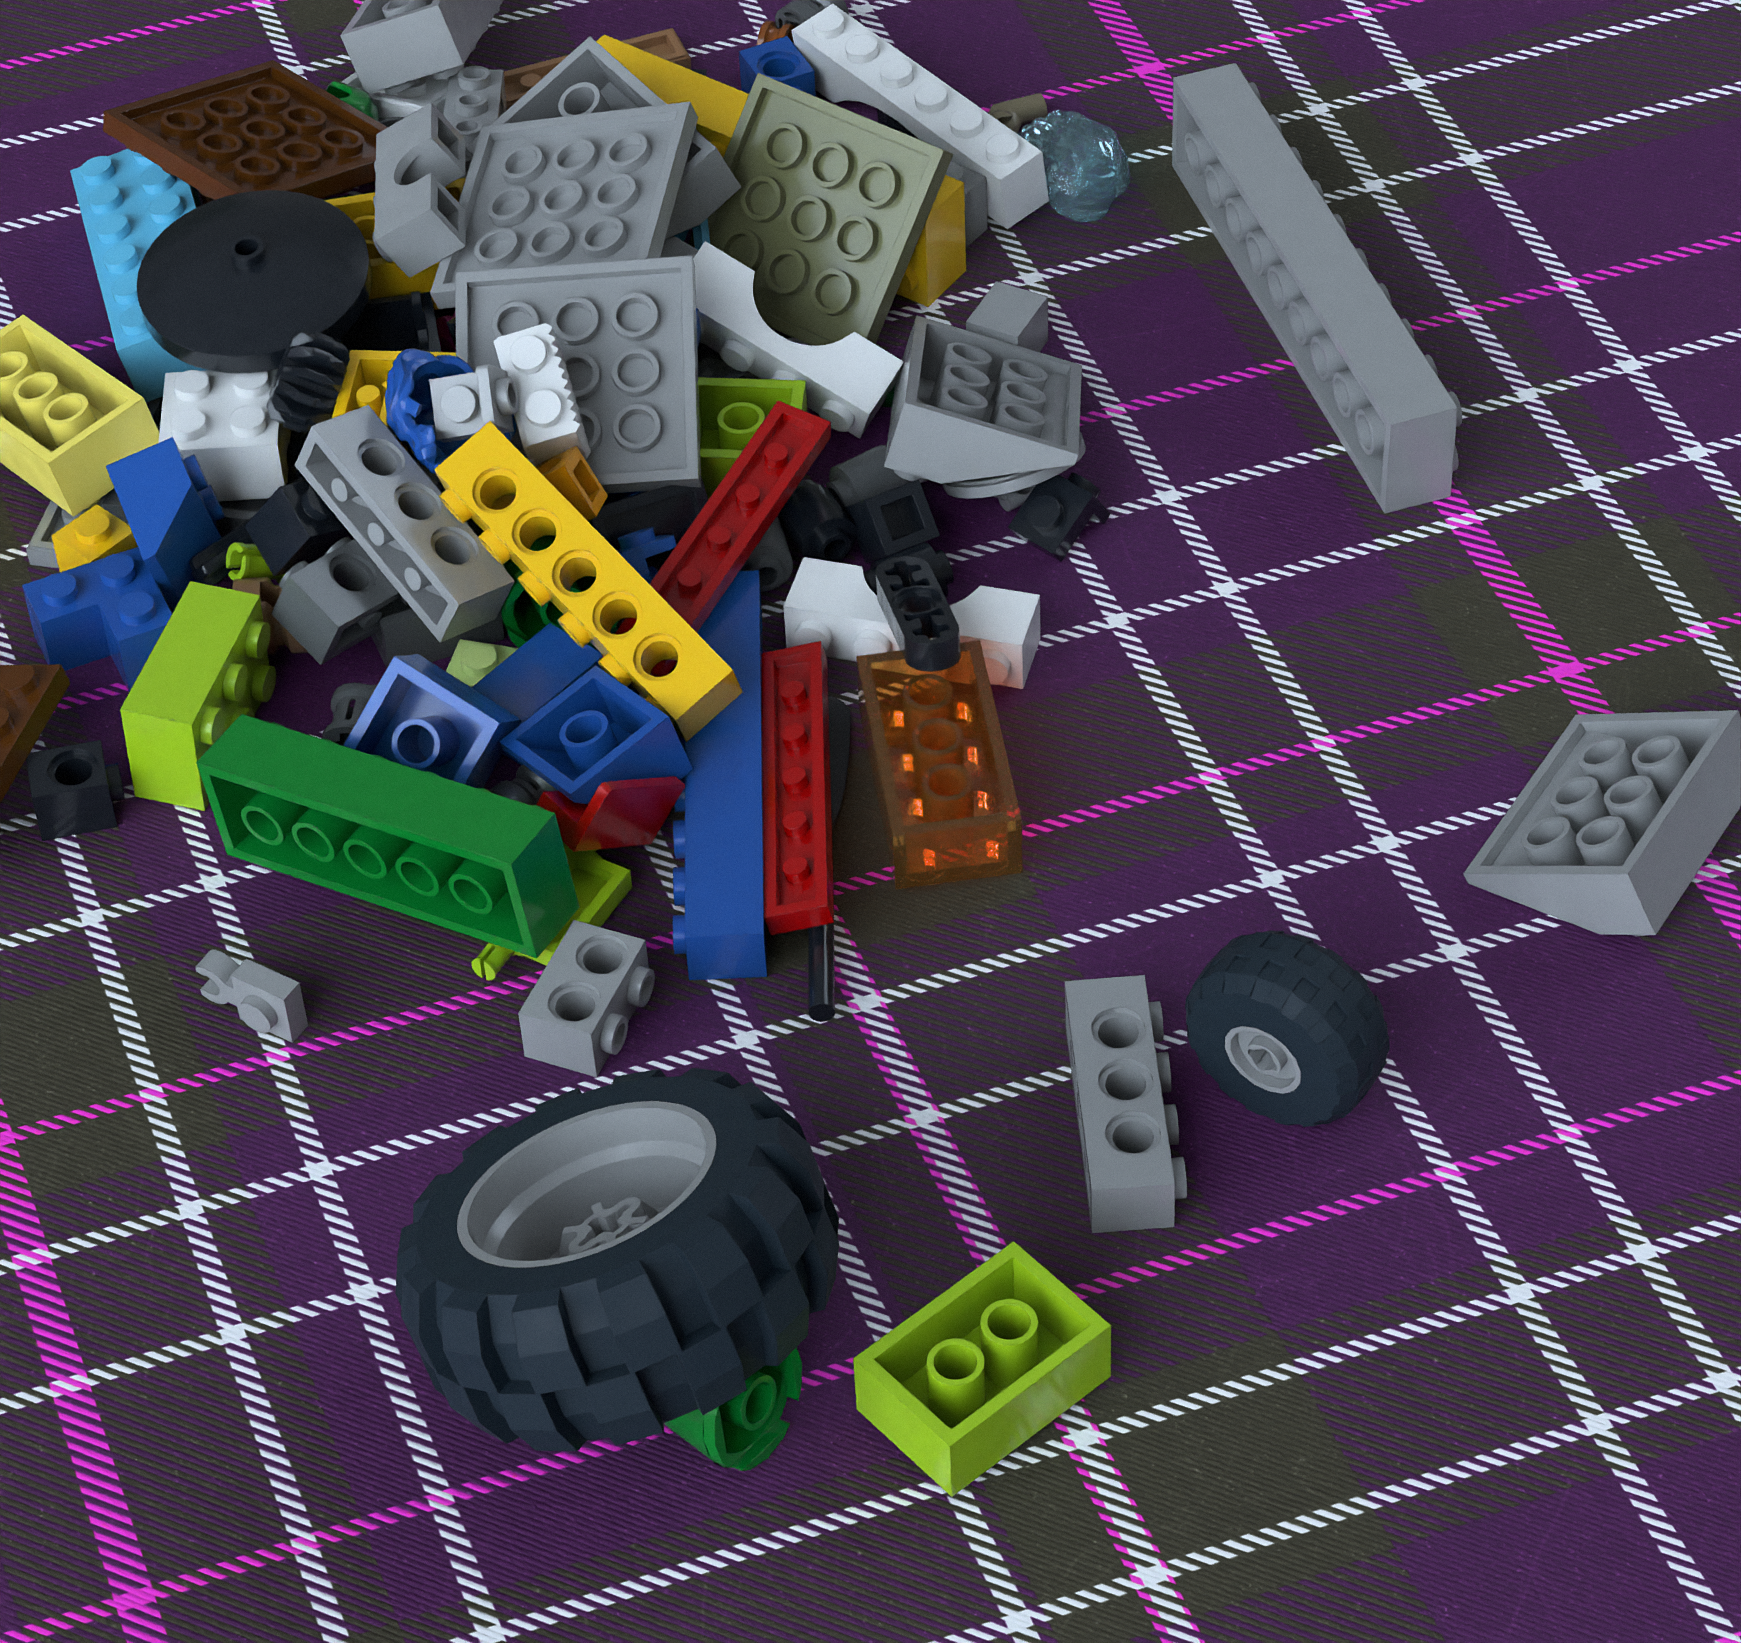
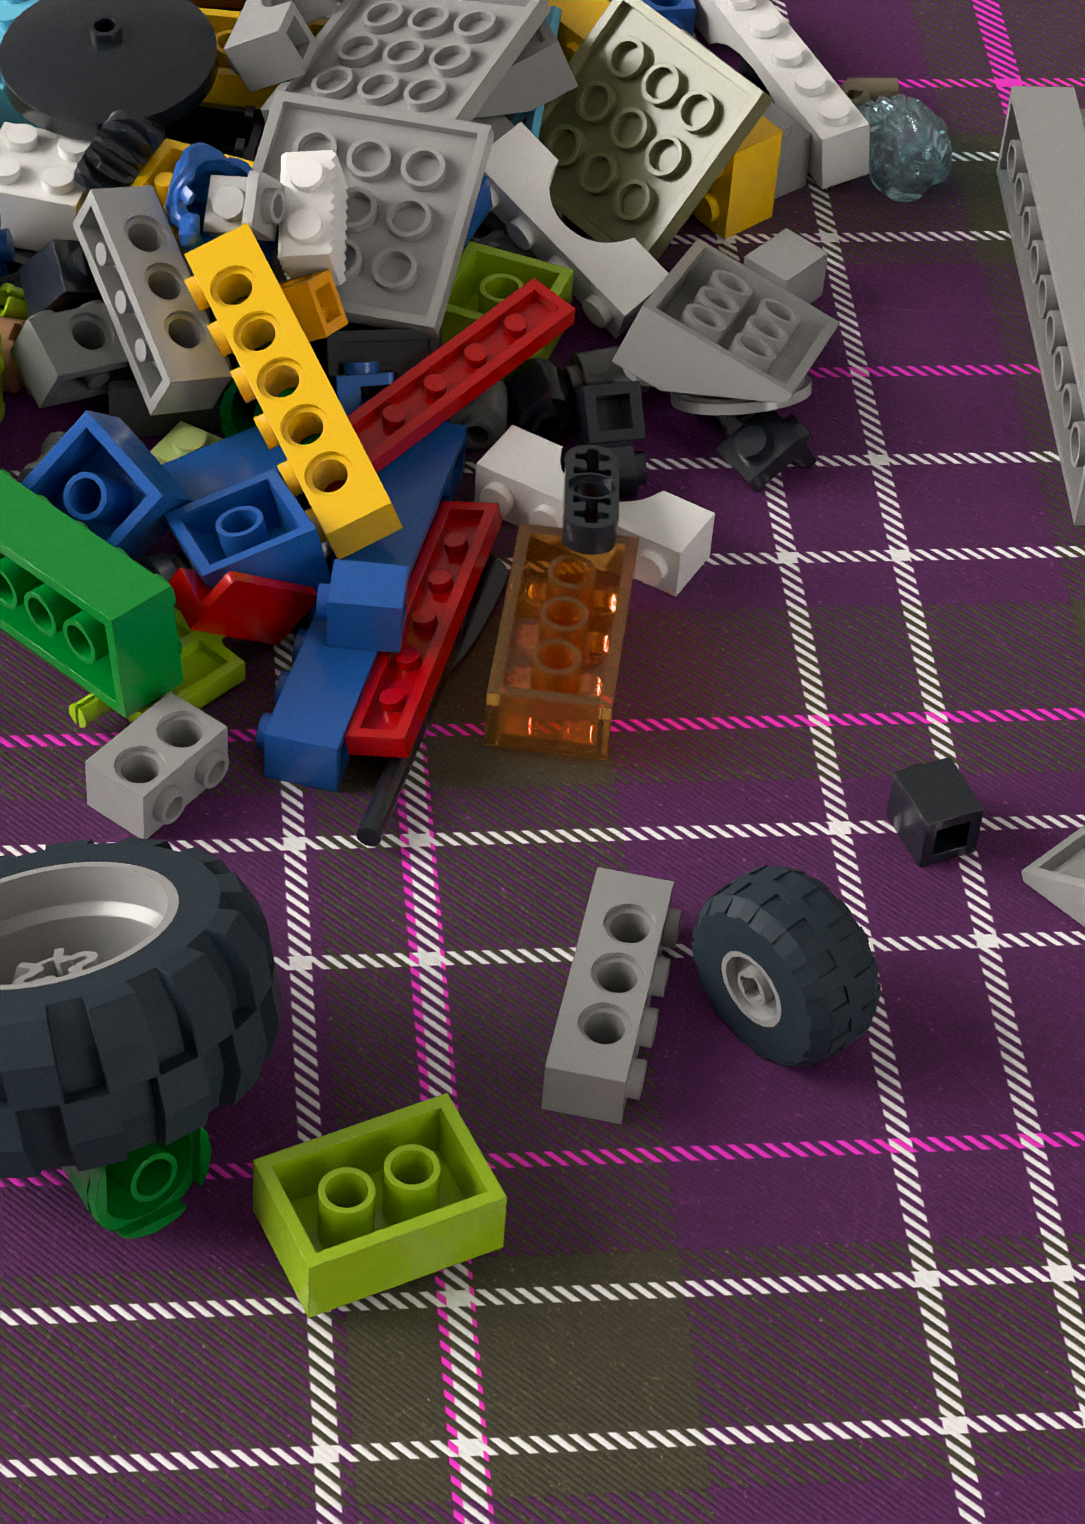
camera: 10 degrees right, 0 degrees up
none -> blue brick [316,559,408,653]
none -> black brick [886,757,984,867]

